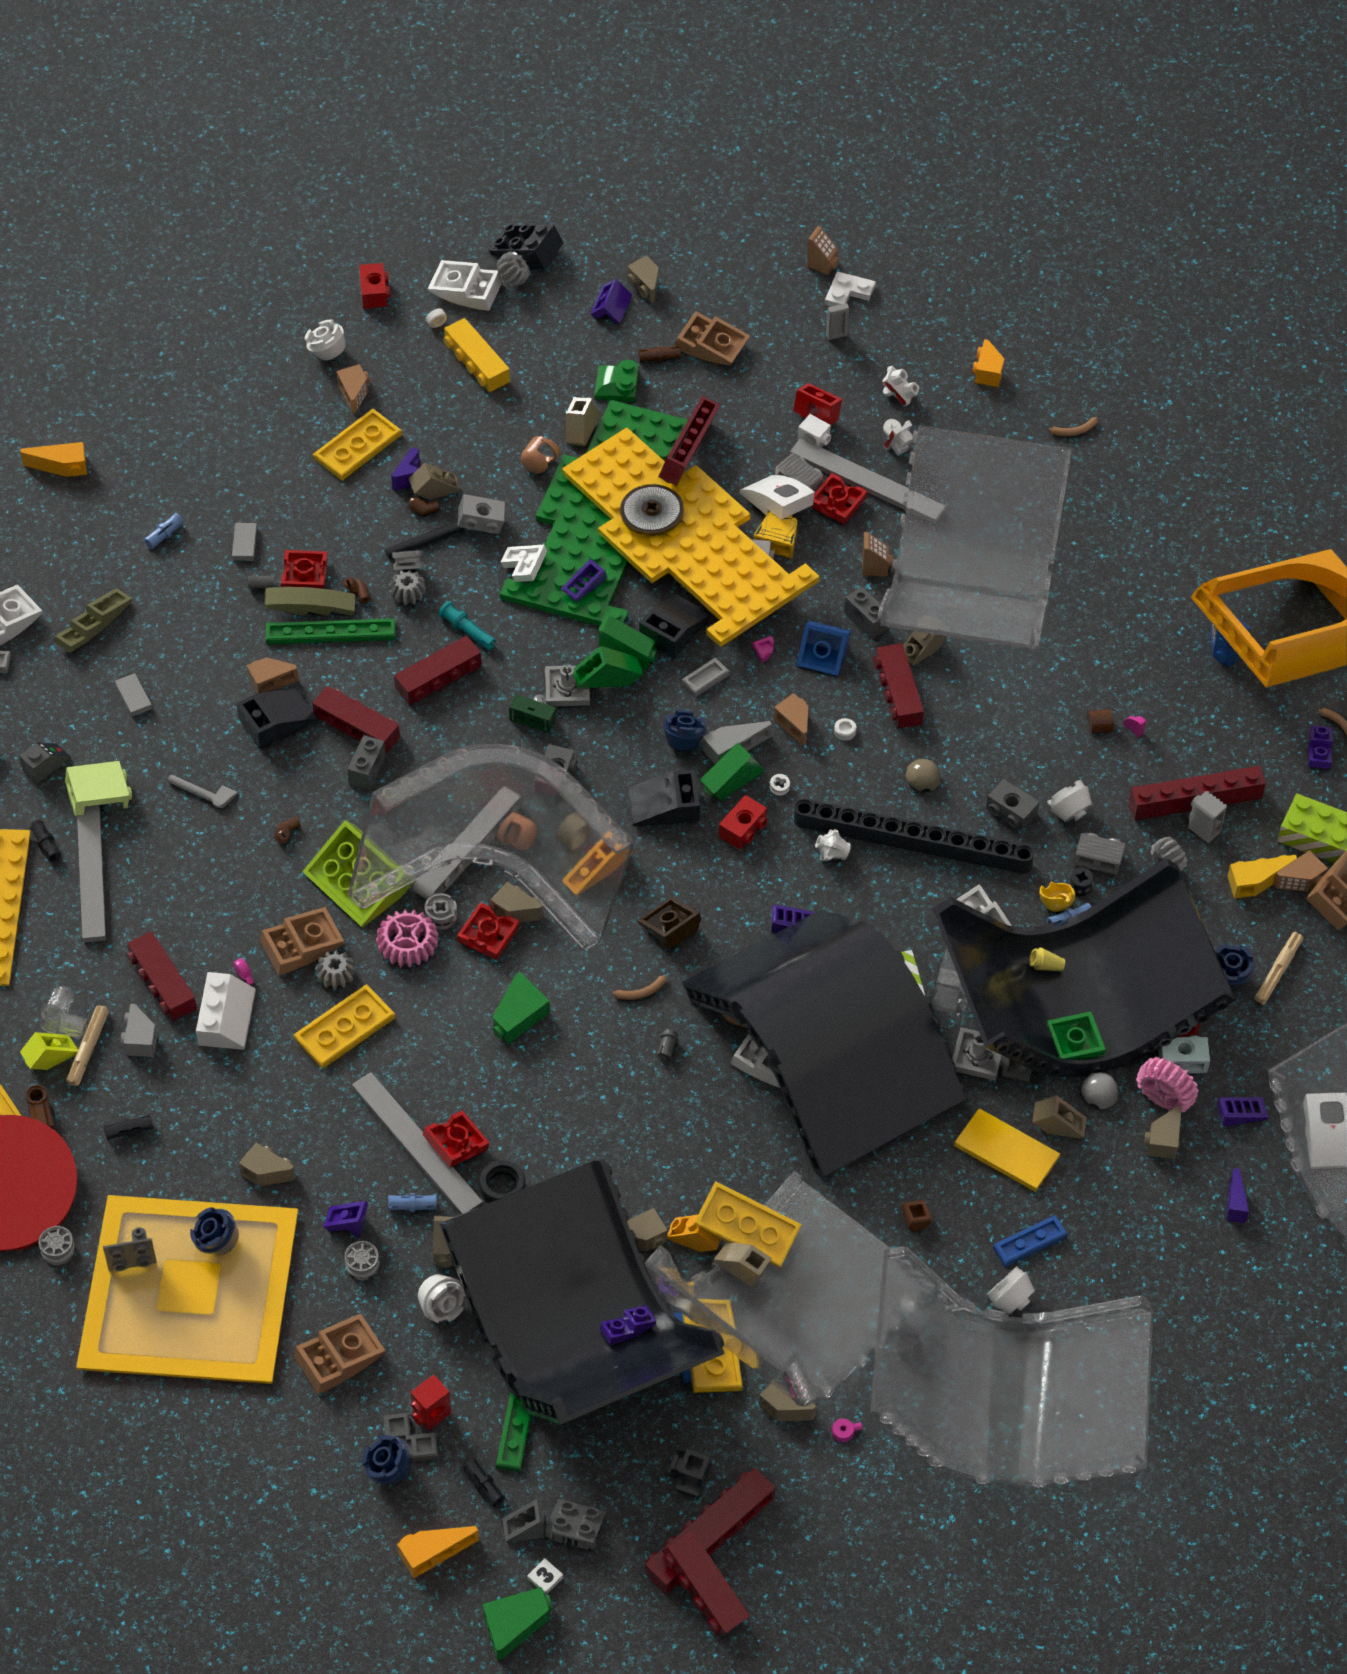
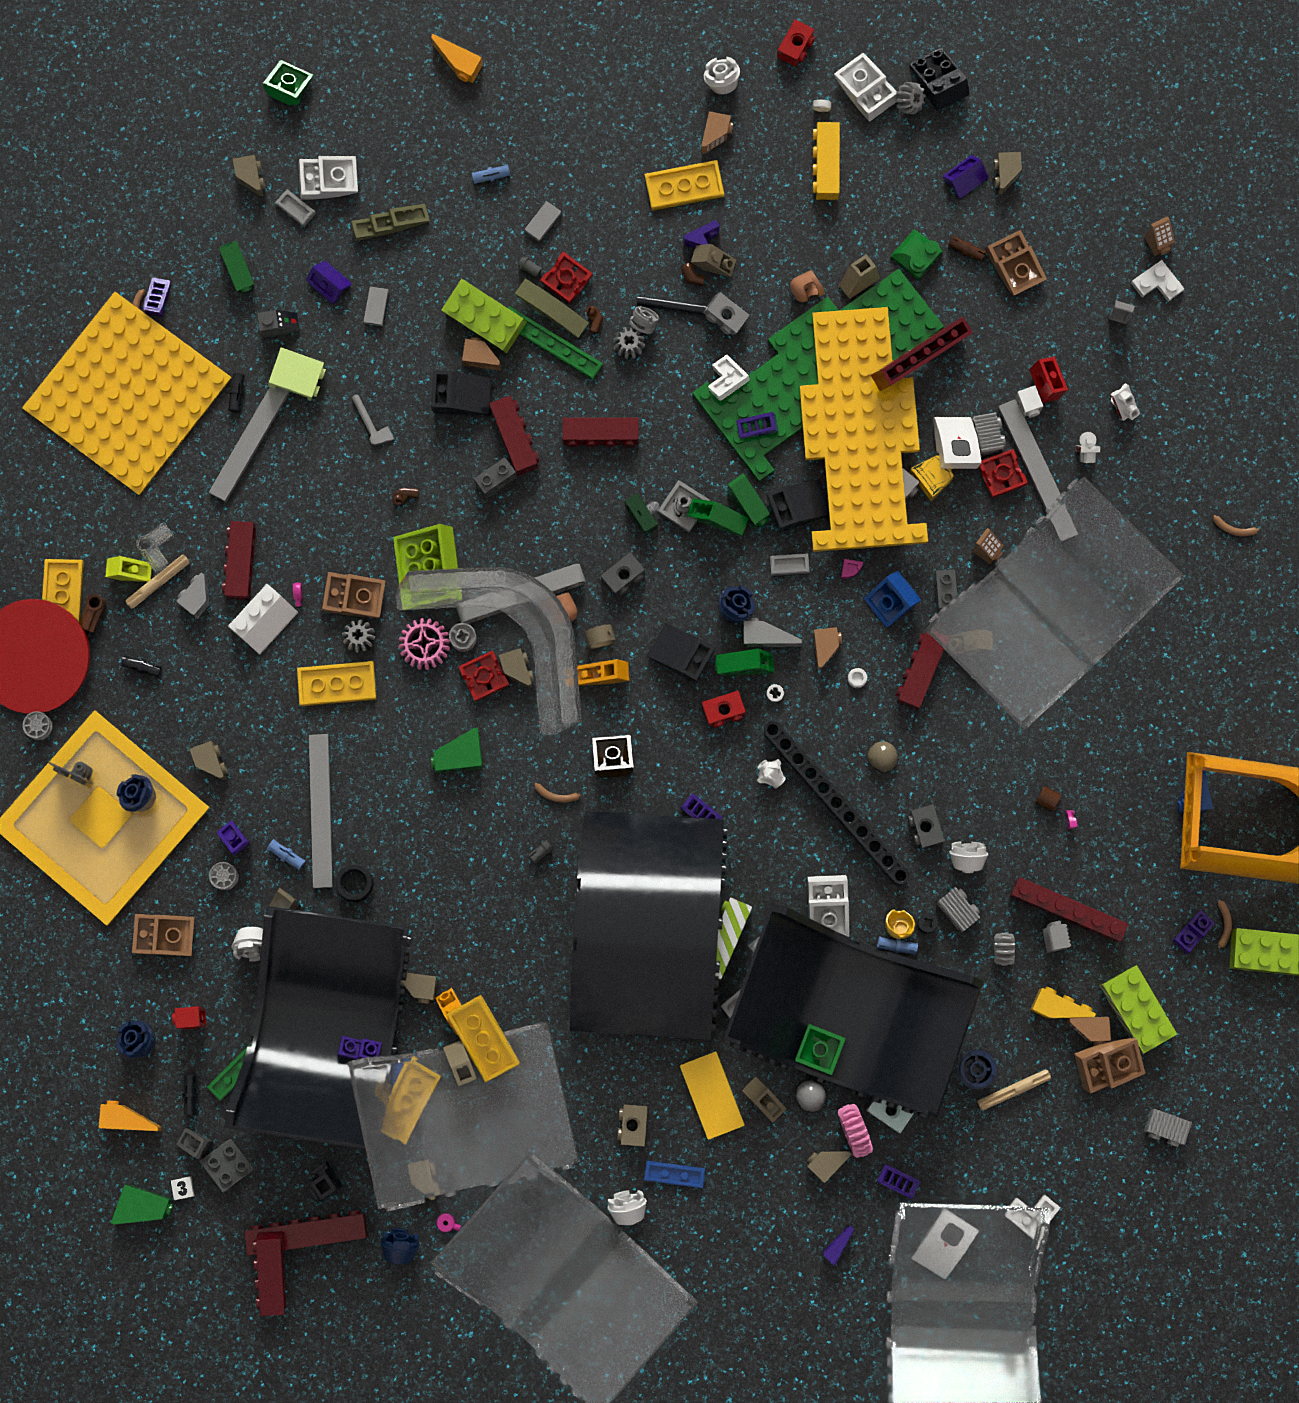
camera: 40 degrees right, 25 degrees up
dark grey tile [384,1413,438,1462] -> none
red brick [423,1110,490,1168] -> none
teal pin [438,601,496,651] -> none
piece [620,484,684,536] -> none
reddish brown brick [901,1200,932,1231] -> none
light orange slope [972,339,1004,387] -> none
light yellow cone [1029,948,1065,972] -> none
none -> dark purple panel [306,261,352,304]
none -> dark blue cone [380,1228,420,1264]
none -> lime brick [442,278,527,353]
none -> dark tan brick [617,1105,648,1146]

